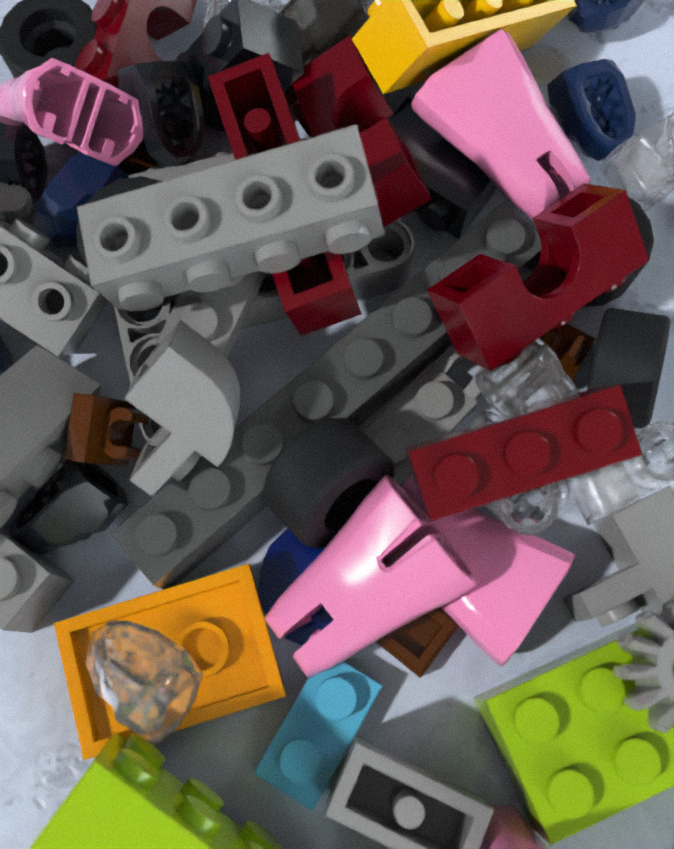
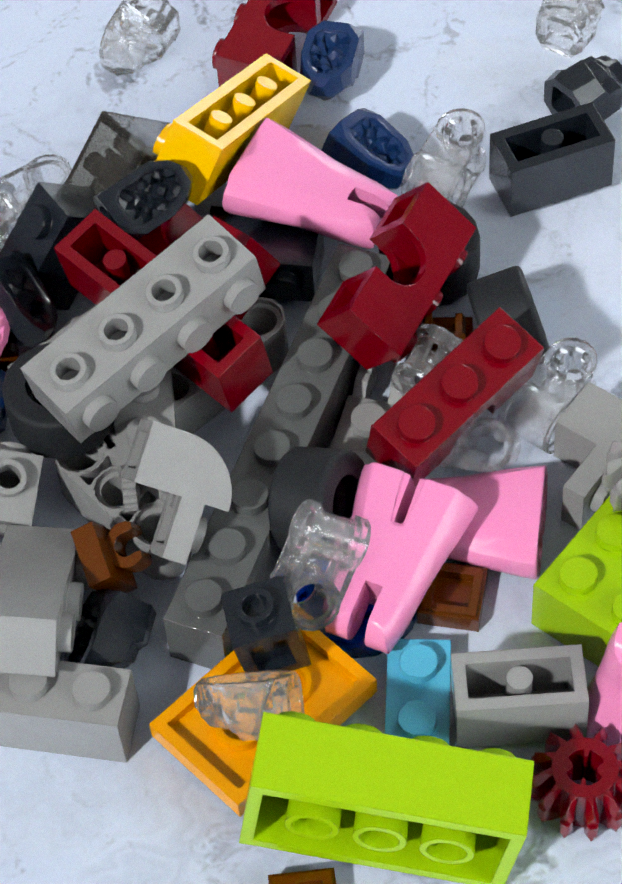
camera: 25 degrees left, 20 degrees down
none -> black rock [92,159,193,240]
none -> black bracket [221,576,312,683]
none -> clear piece [270,499,371,631]

